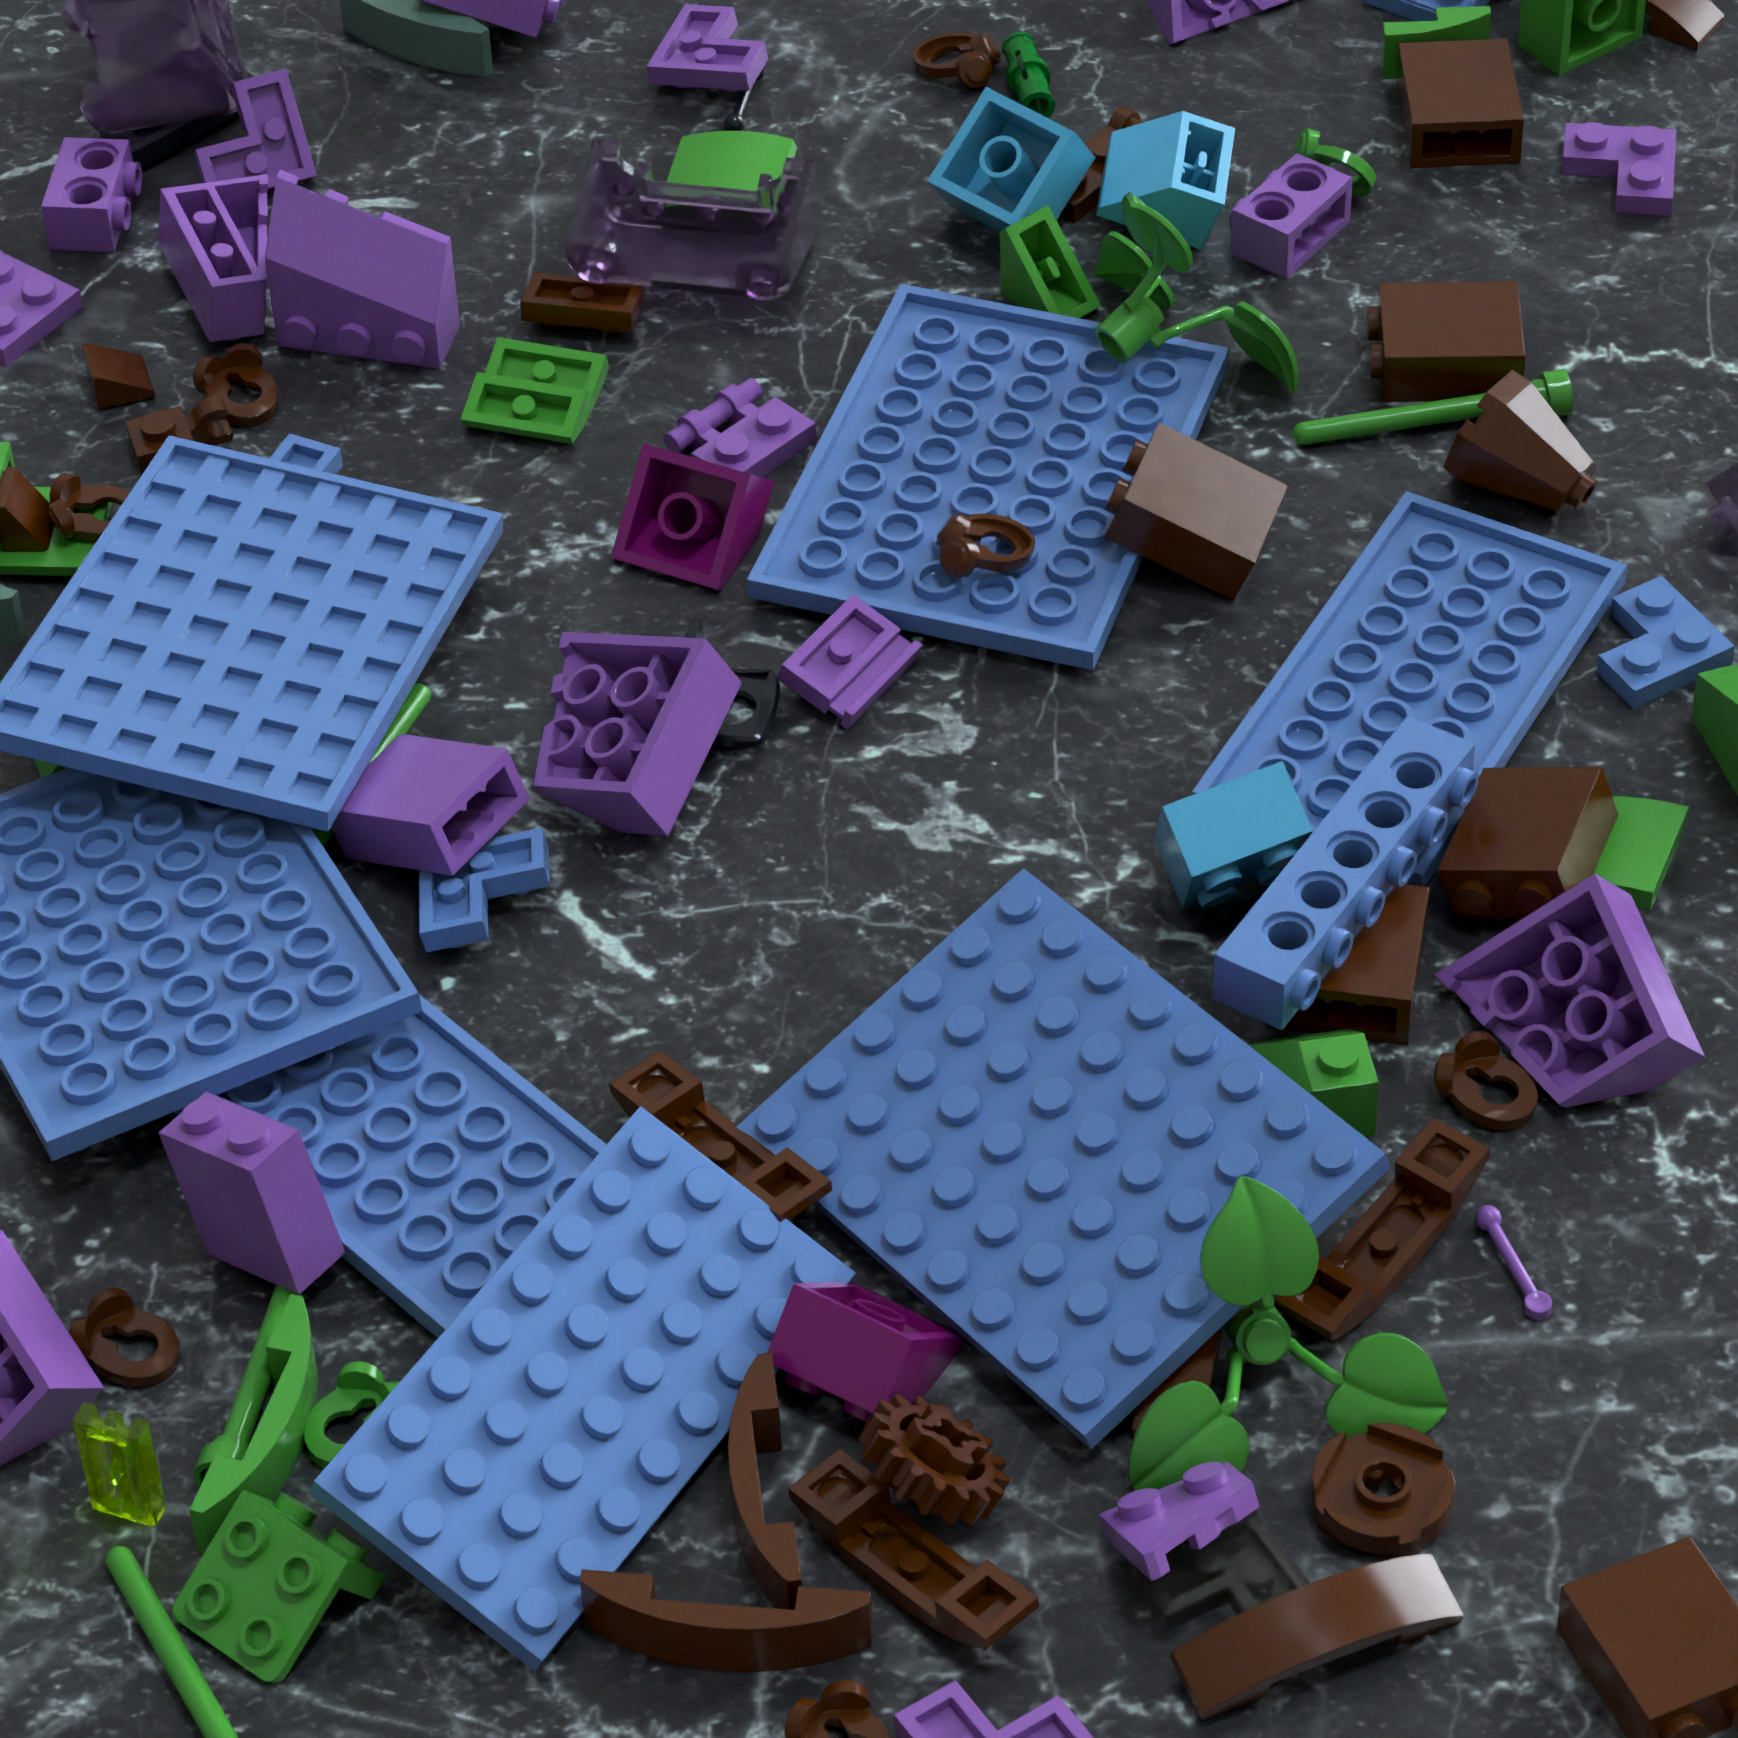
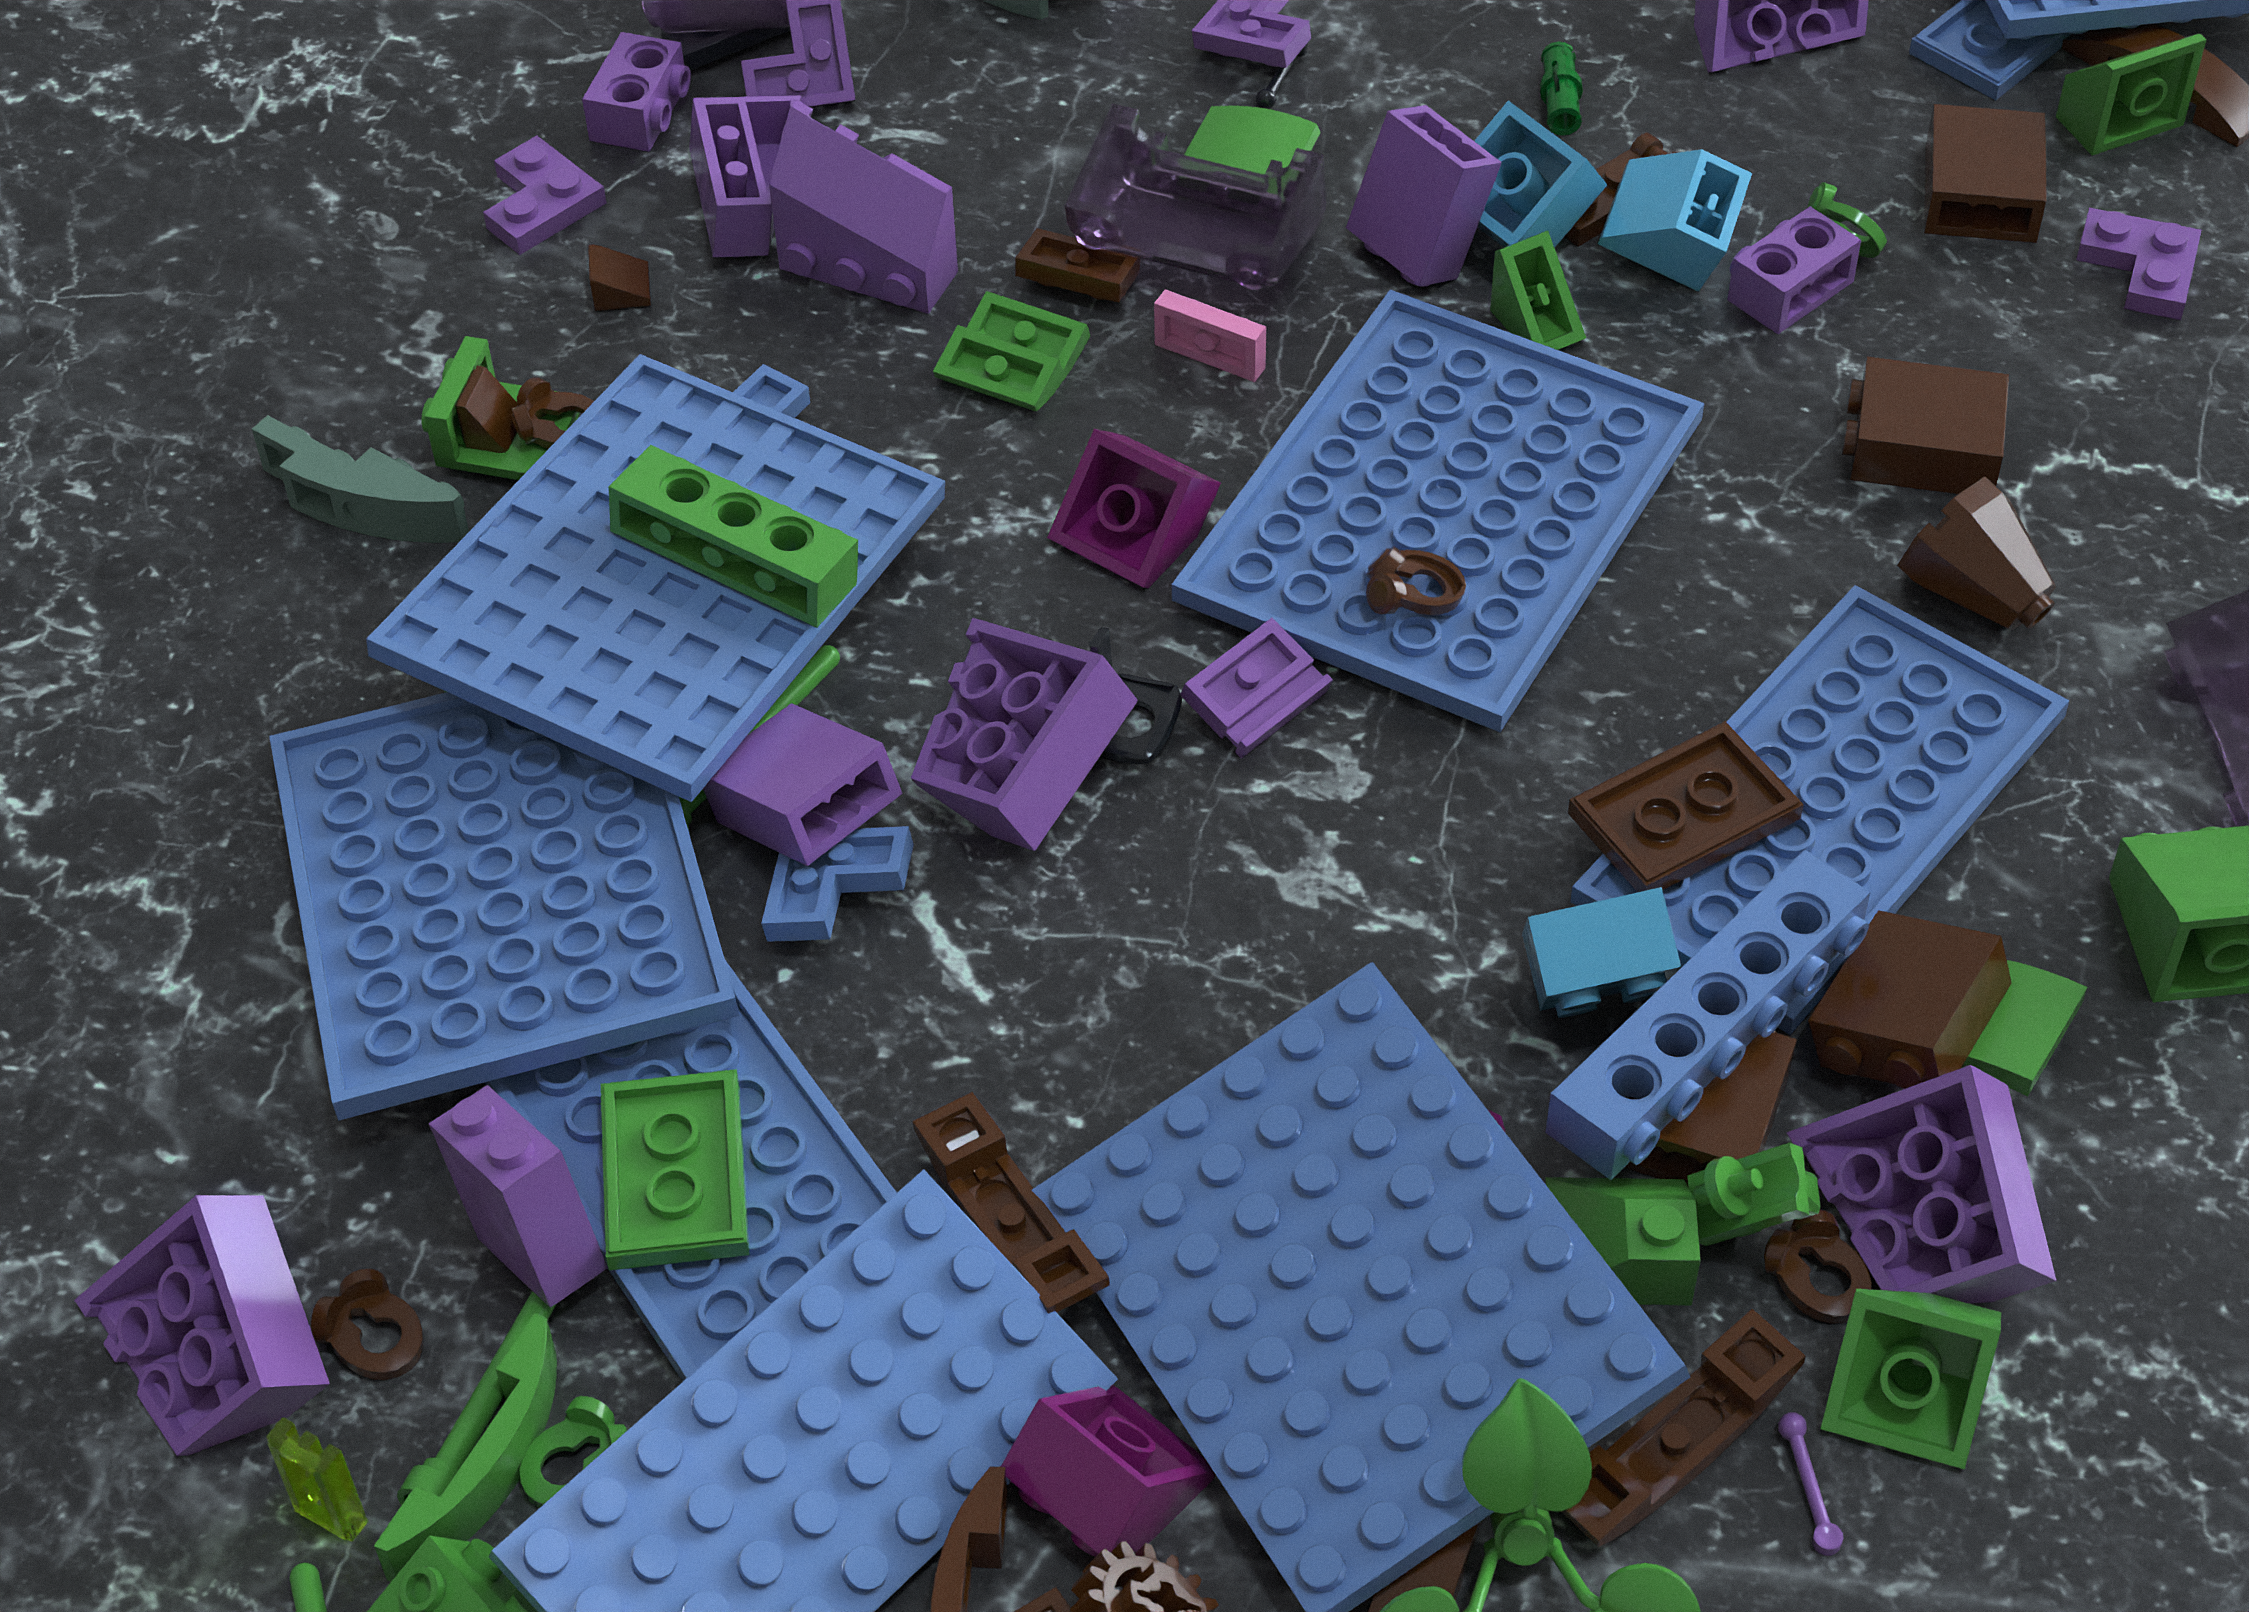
camera: 10 degrees right, 5 degrees up
reddish brown plate [125,396,233,474] -> none
reddish brown piece [193,343,278,427] -> none
medium lavender plate [664,378,817,477] -> none
reddish brown piece [913,32,1001,88] -> none
bright green plant [1094,192,1299,397] -> none
brick [1104,423,1288,601] -> none
bright green piece [1292,369,1573,445] -> none
bright green slope [1381,6,1491,79] -> none
medium blue plate [1597,575,1735,709] -> none
none -> bright green tile [600,1069,750,1270]
none -> bright green brick [608,445,858,628]
none -> bright pink plate [1154,289,1266,382]
none -> medium lavender brick [1346,105,1502,287]
none -> reddish brown tile [1568,721,1804,892]
none -> bright green hips [1687,1143,1820,1246]
none -> bright green slope [1820,1289,2001,1470]

